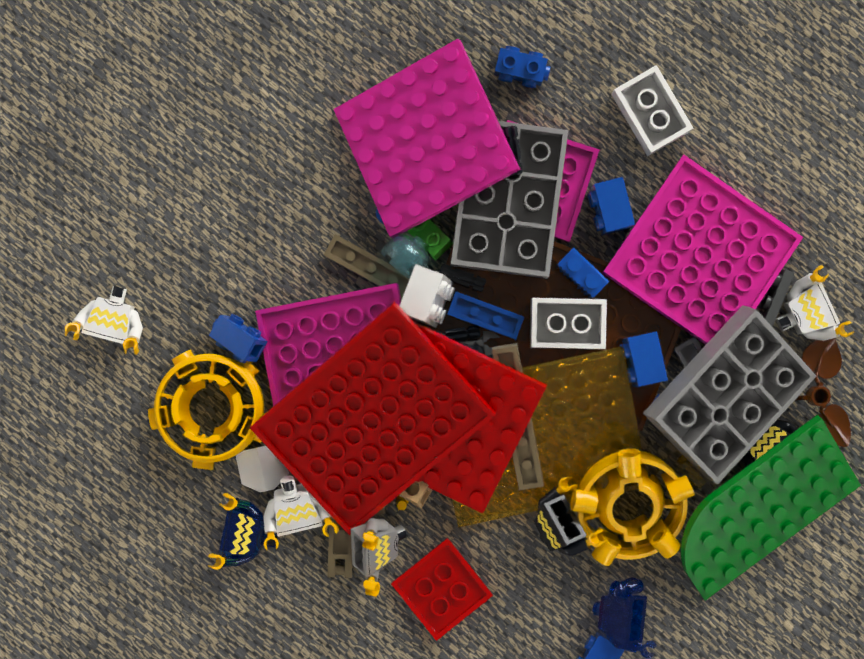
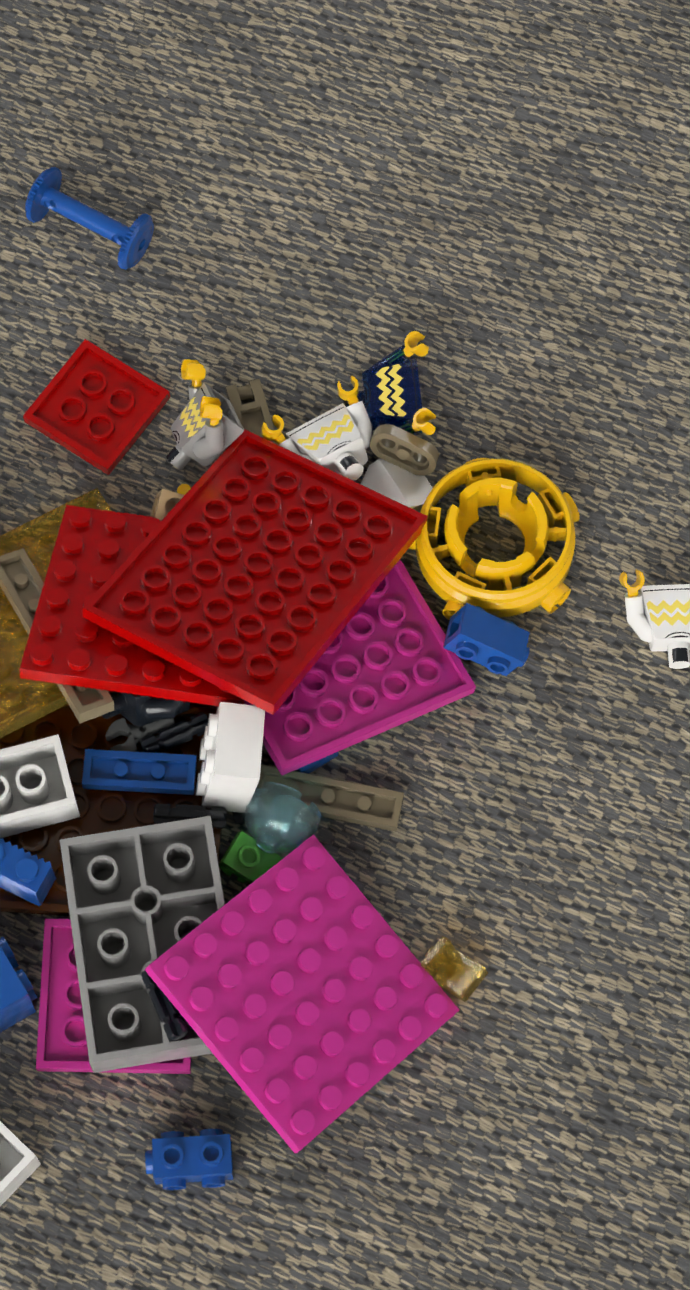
camera: 160 degrees right, 20 degrees down
none -> dark tan plate [370,424,439,476]
none -> clear yellow bracket [421,936,488,1002]

